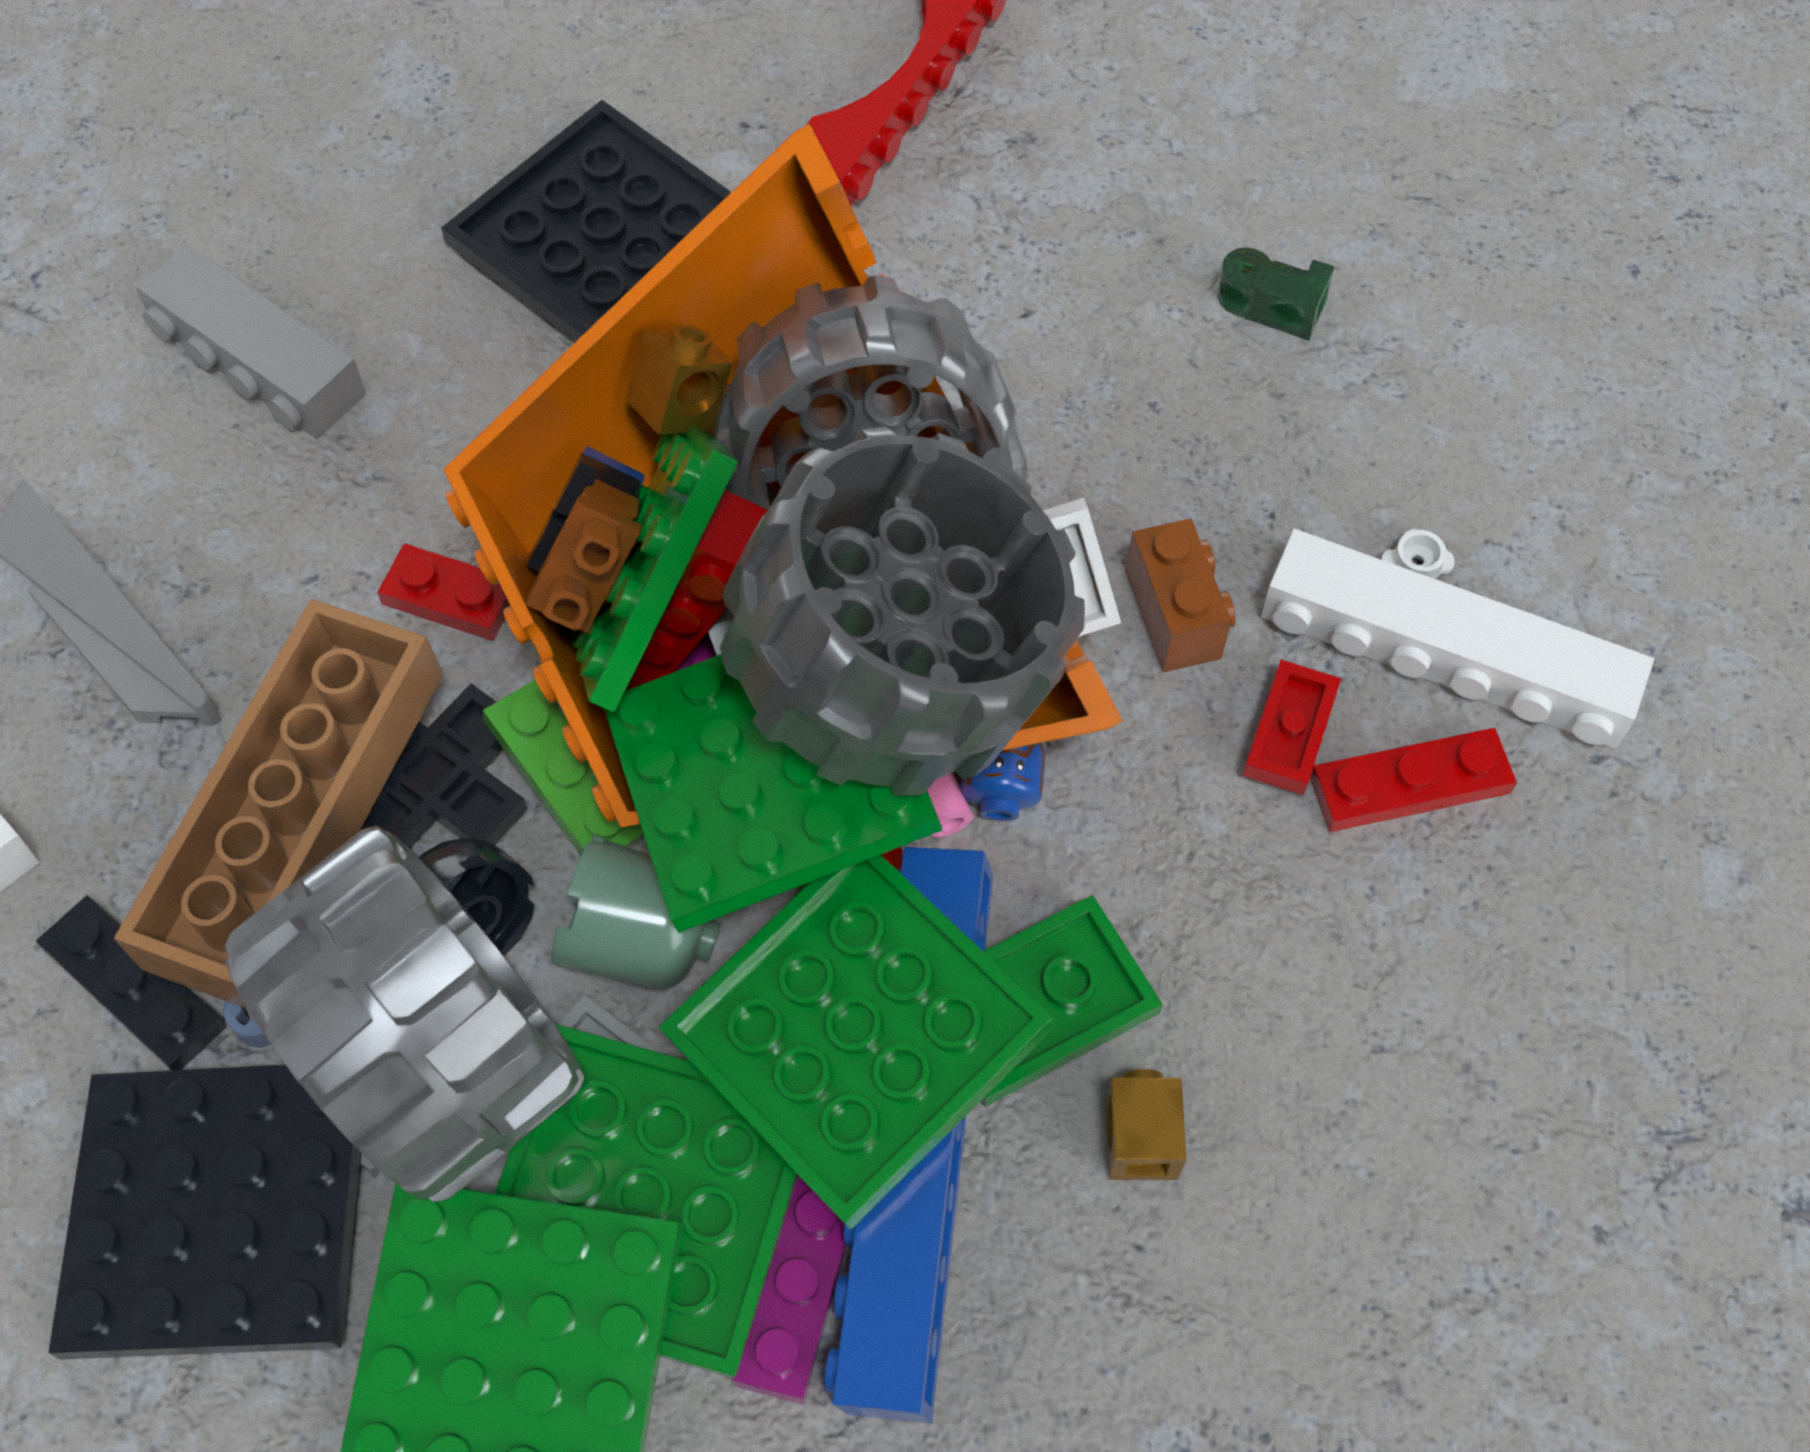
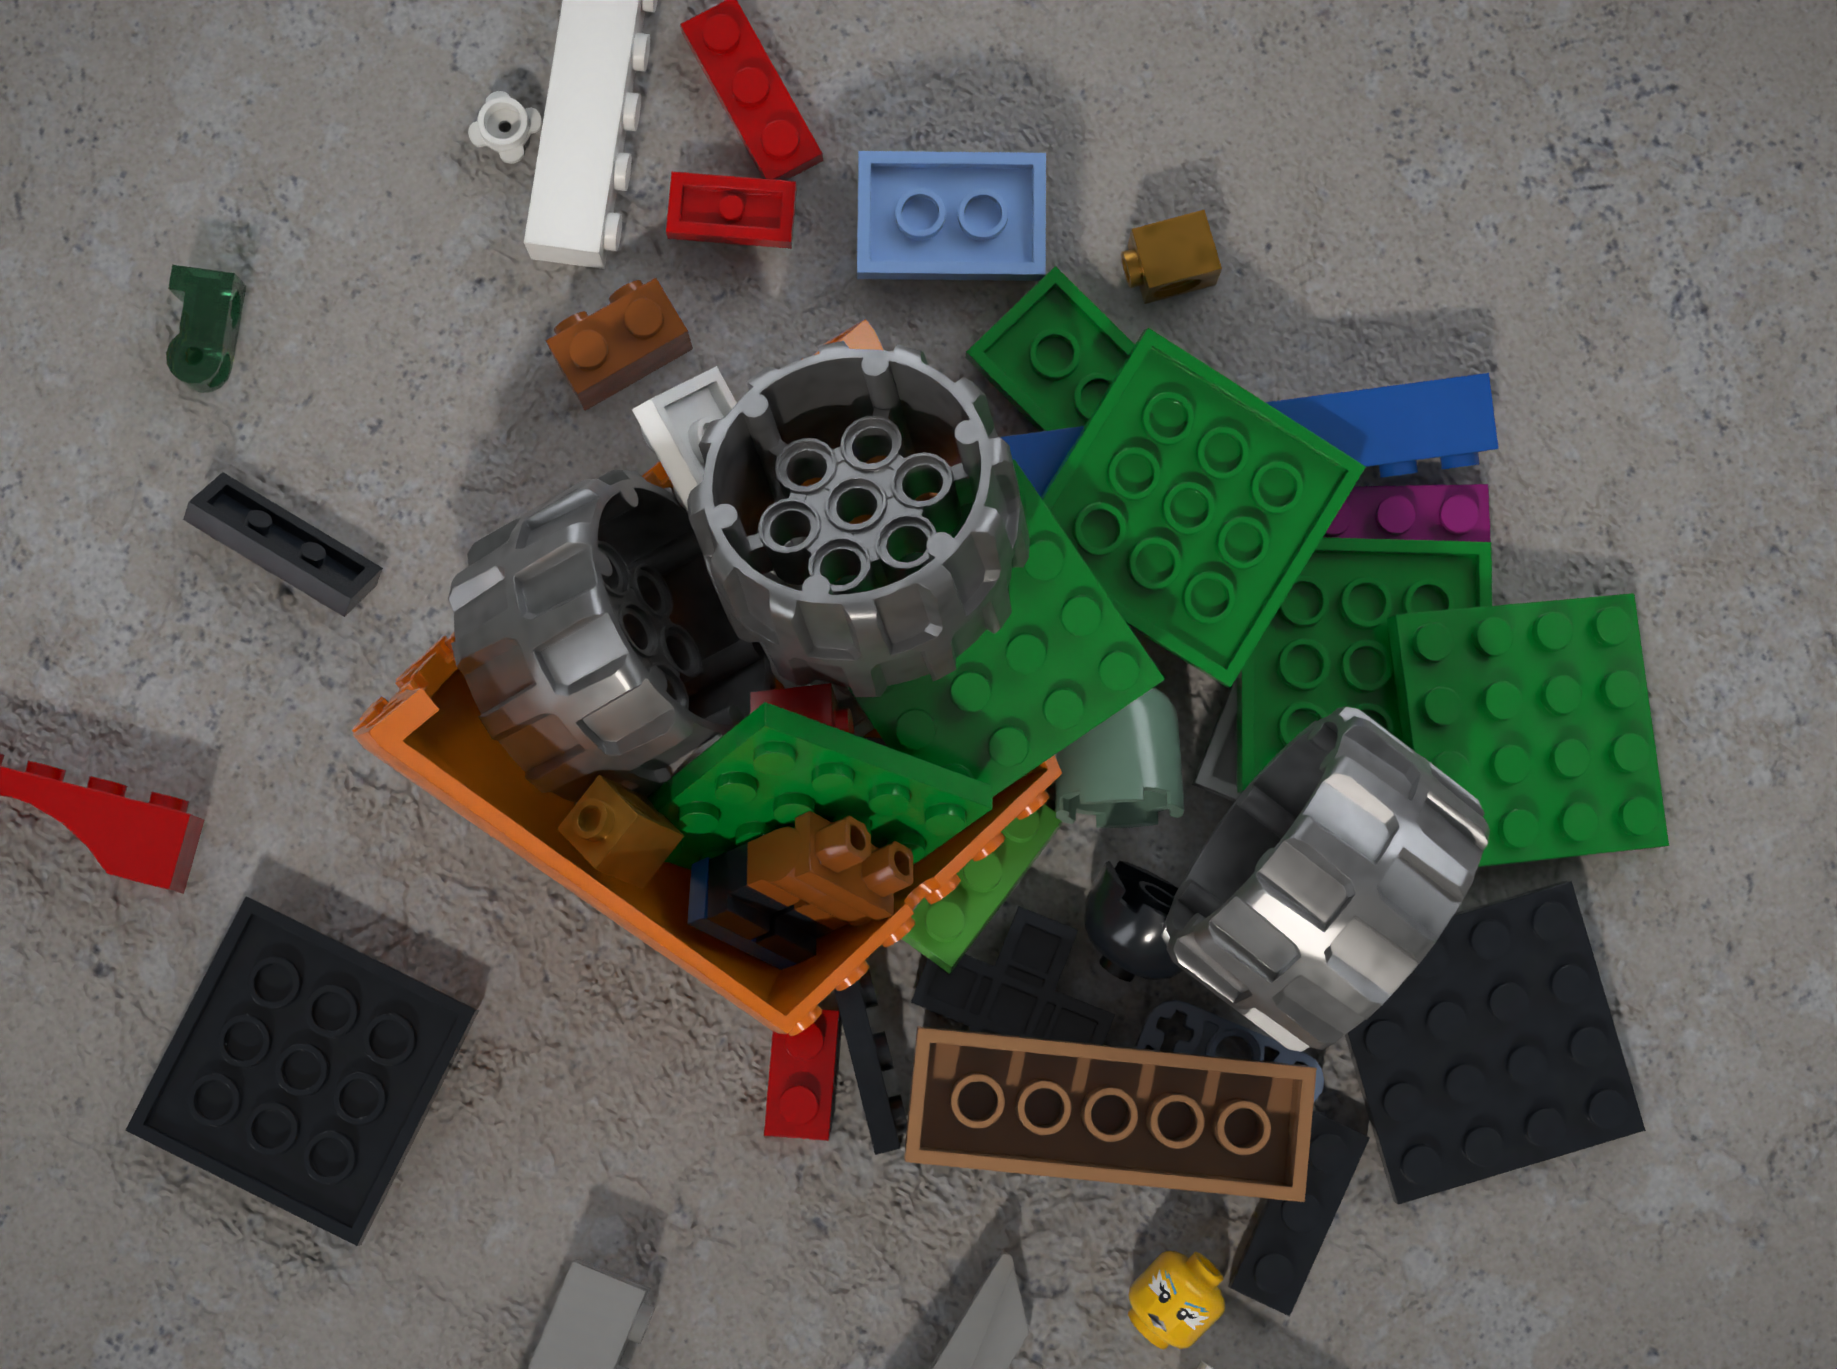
camera: 105 degrees left, 20 degrees up
none -> black plate [183,472,383,617]
none -> black plate [834,969,907,1155]
none -> light blue plate [857,151,1046,281]
none -> yellow head [1128,1251,1225,1350]

